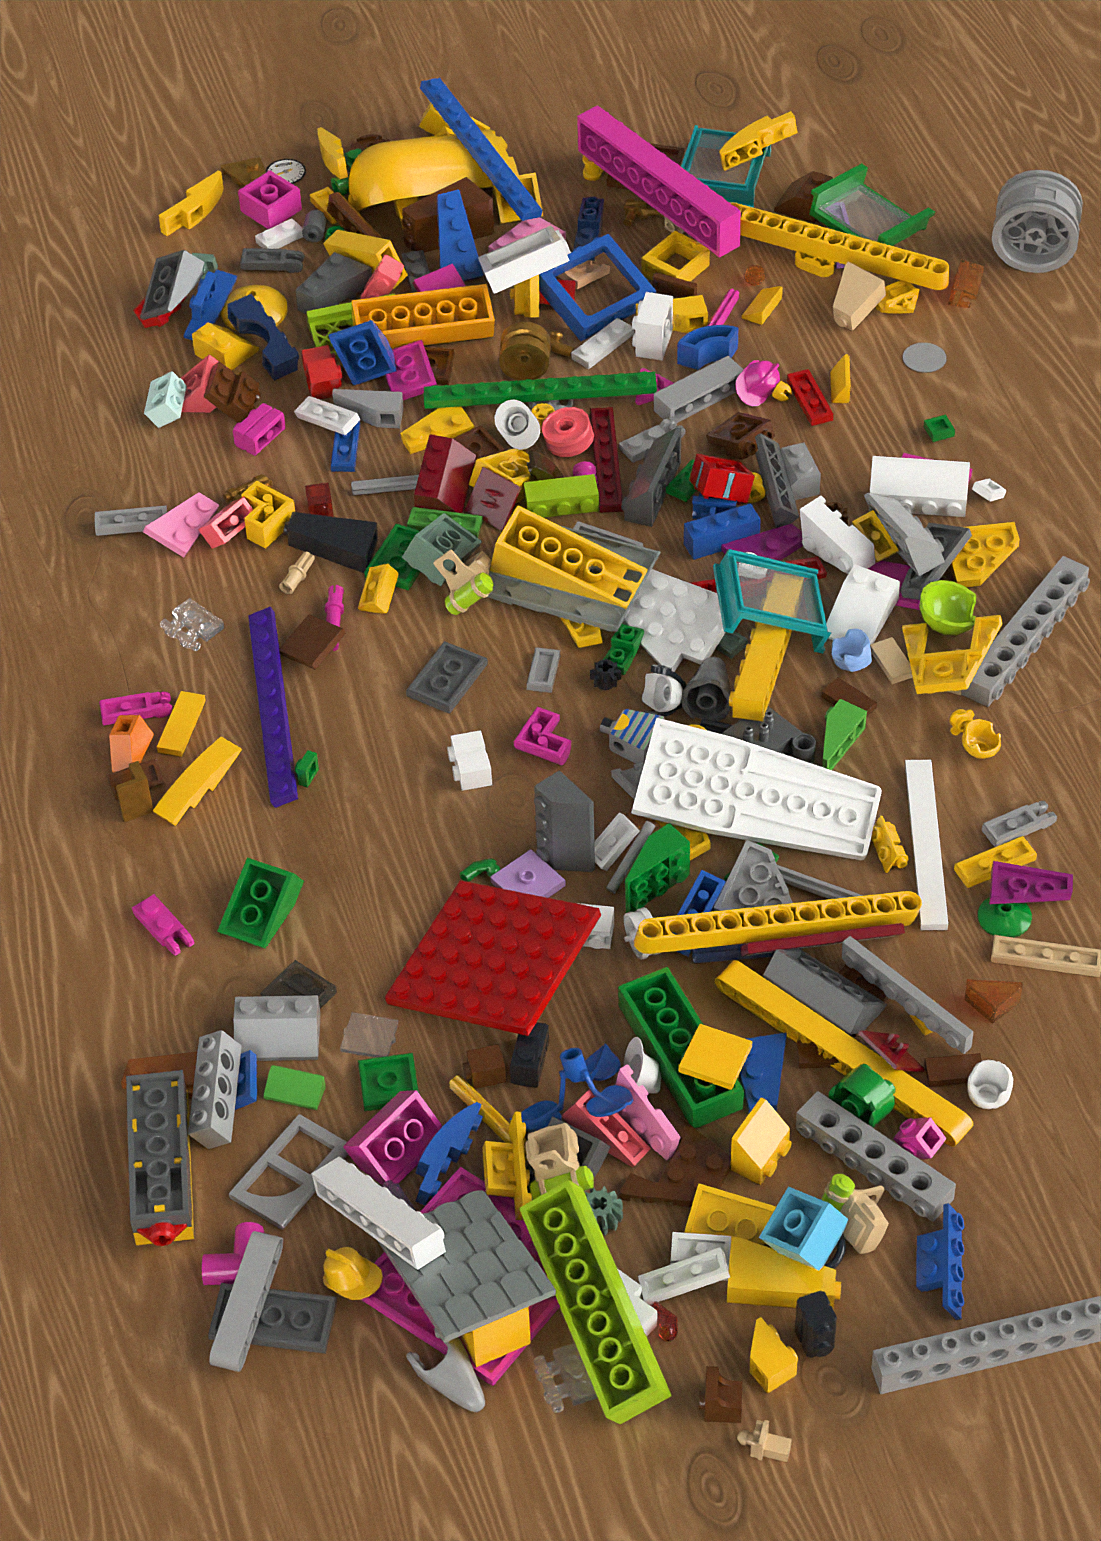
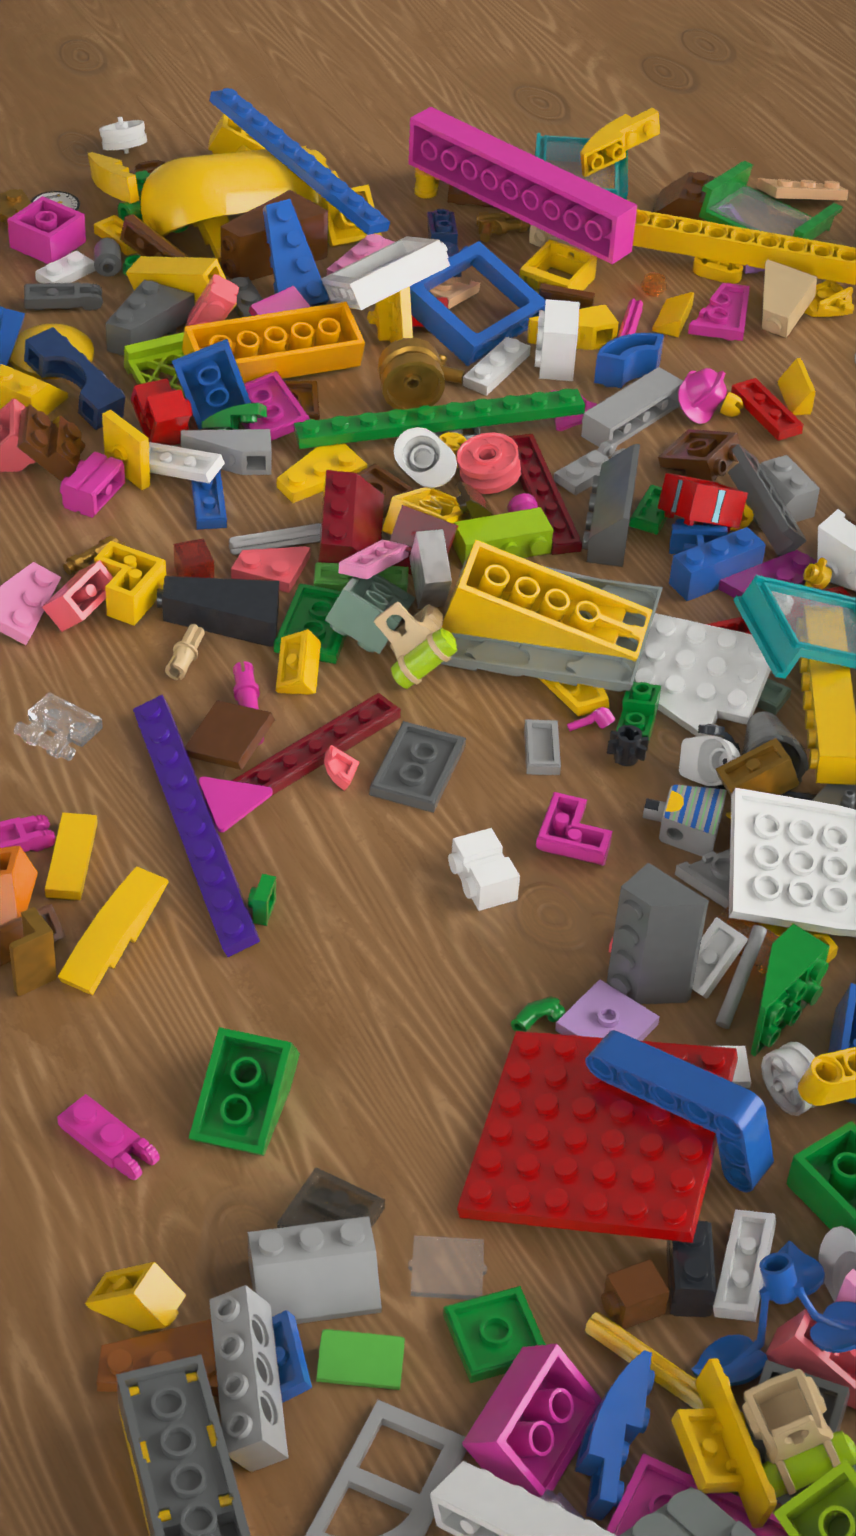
camera: 15 degrees left, 5 degrees down
none -> yellow slope [85,1262,186,1332]
none -> white wheel [99,117,148,154]
none -> yellow plate [102,410,150,490]
none -> dark pink piece [199,777,273,832]
none -> green slope [202,403,267,430]
none -> coral wing [231,546,311,593]
none -> dark red tile [231,693,401,796]
none -> coral tile [324,745,360,791]
none -> bright pink tile [338,539,409,580]
none -> flat silver piece [409,529,452,609]
none -> dark pink hand [567,707,615,732]
none -> blue beam [585,1030,774,1192]
none -> dark pink wing [688,283,750,341]
none -> white plate [713,1209,776,1322]
none -> pearl gold panel [716,738,799,796]
none -> light nougat wing [757,178,848,200]
none -> yellow plate [803,558,832,590]

